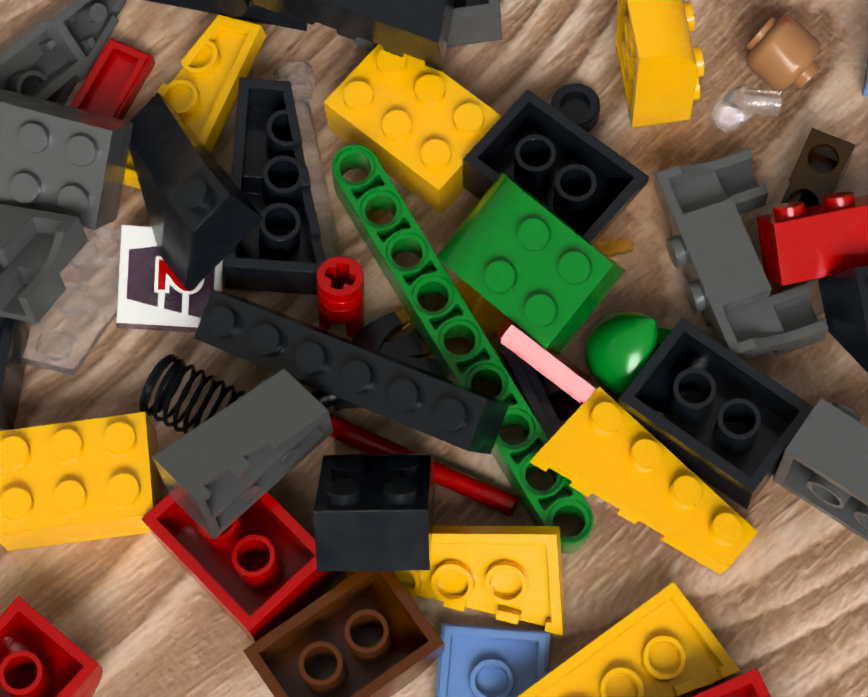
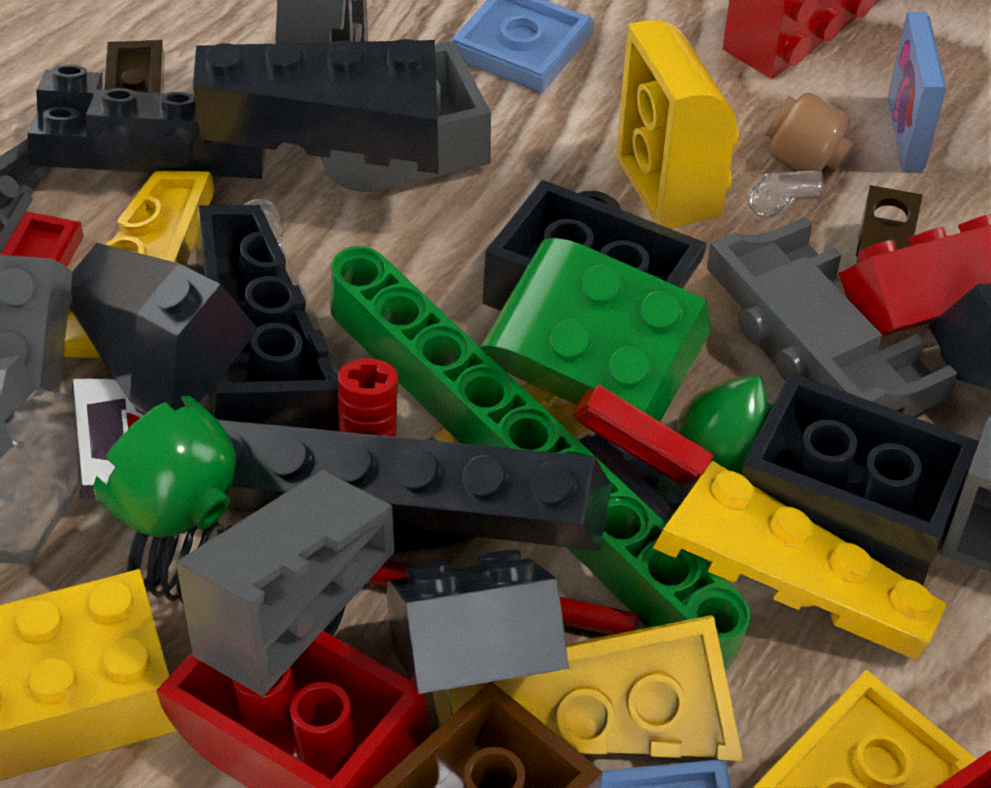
camera: 20 degrees left, 20 degrees down
yellow brick [323,44,502,215] -> none
none -> green cylinder [93,396,236,538]

